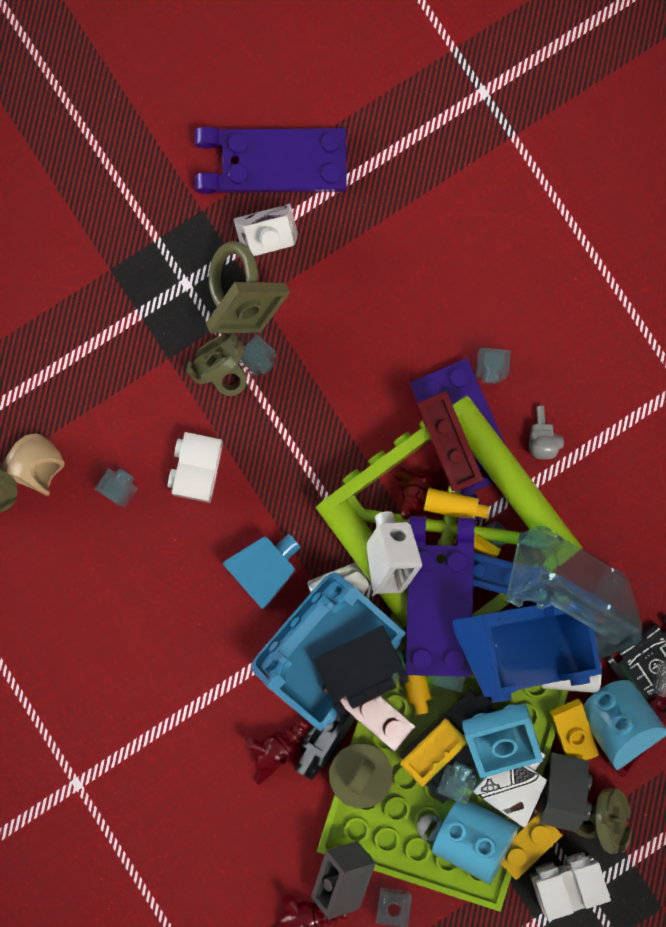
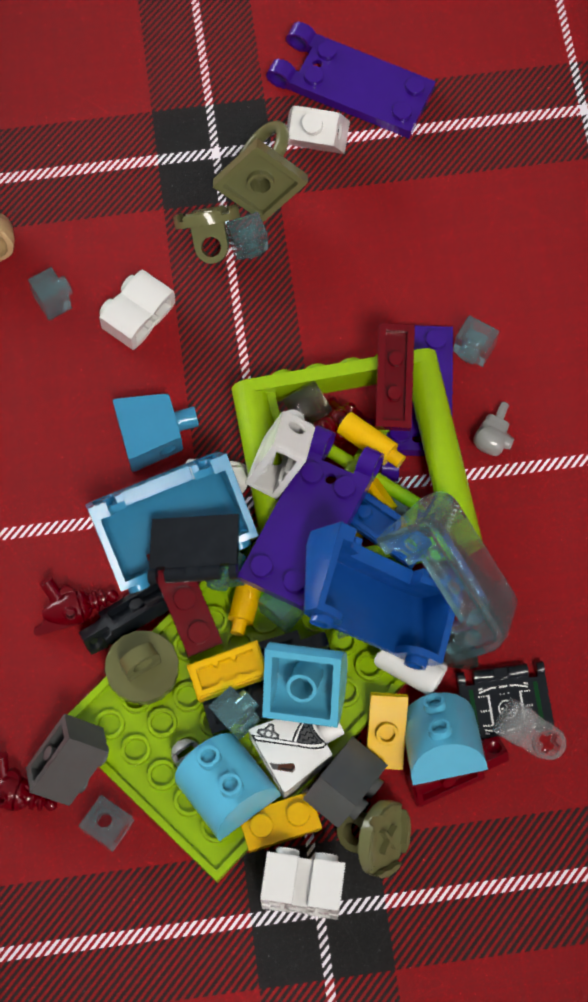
camera: 25 degrees right, 15 degrees down
none -> clear smoke tile [282,381,333,424]

